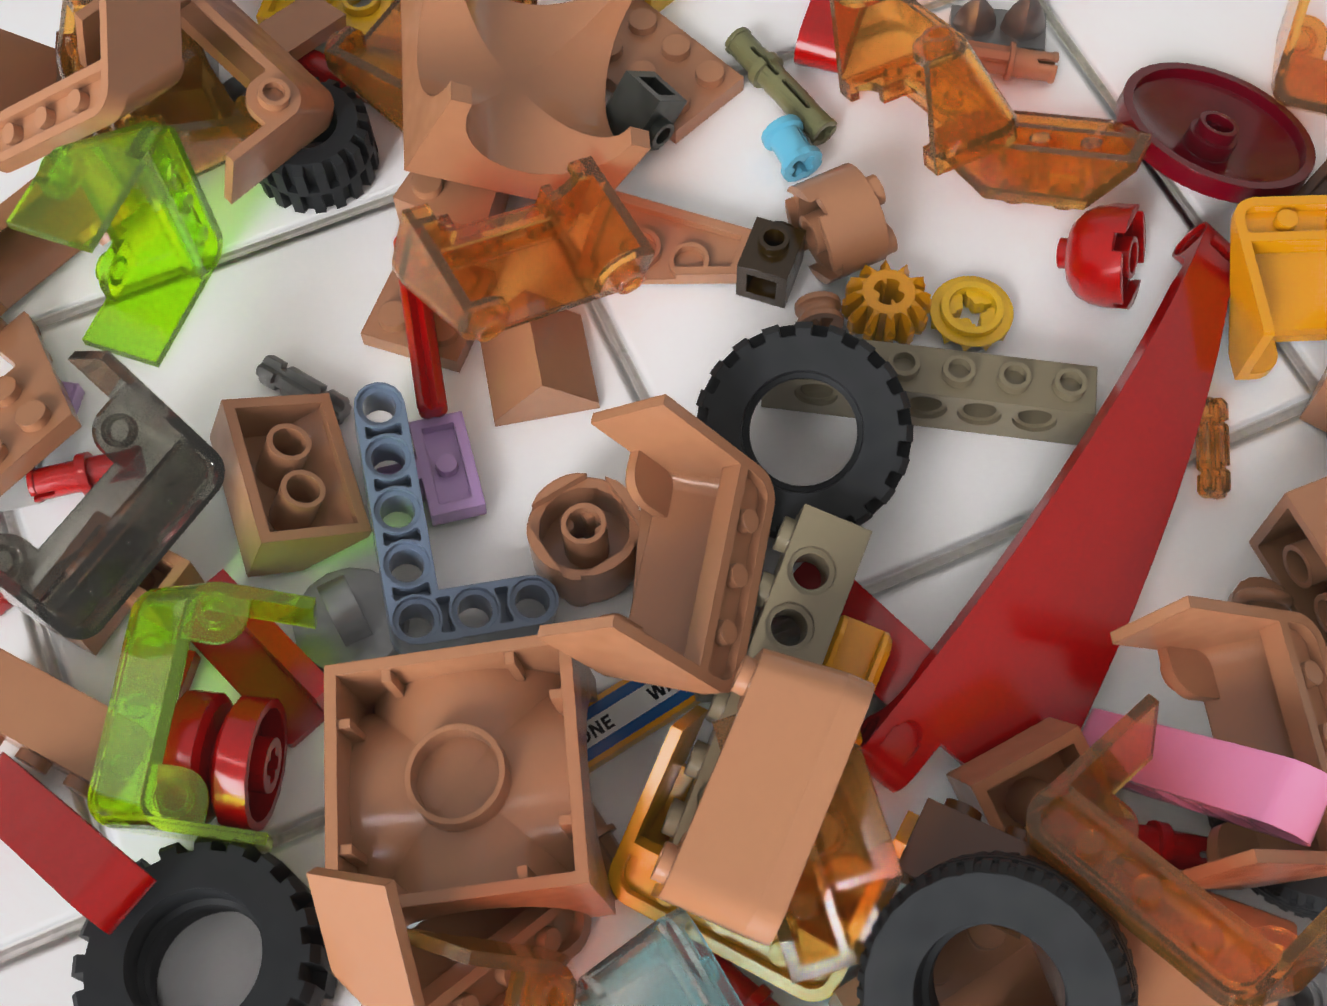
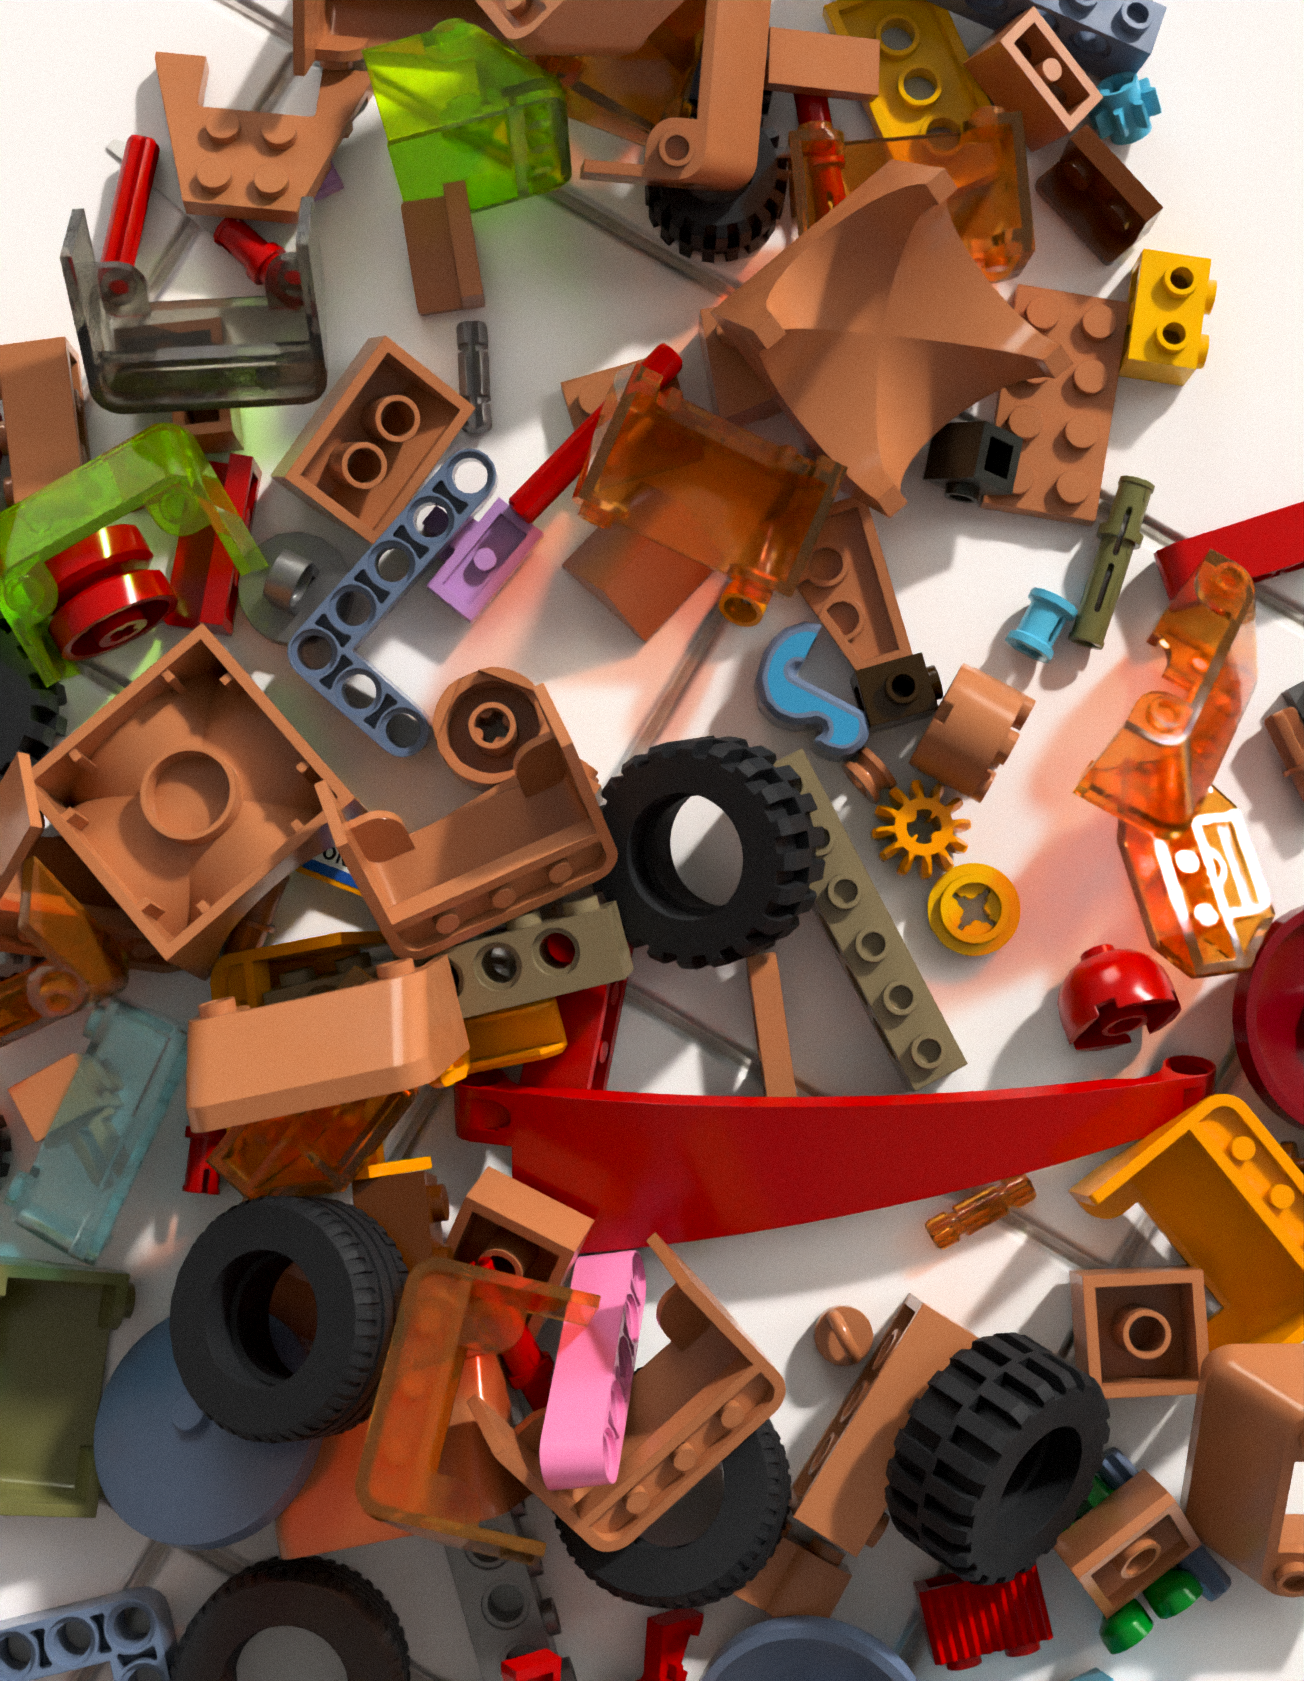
camera: 50 degrees right, 20 degrees up
none -> nougat panel [401,180,485,316]
none -> light orange hinge [719,576,769,627]
none -> nougat beam [746,952,797,1097]
none -> sand blue animal [753,621,869,762]

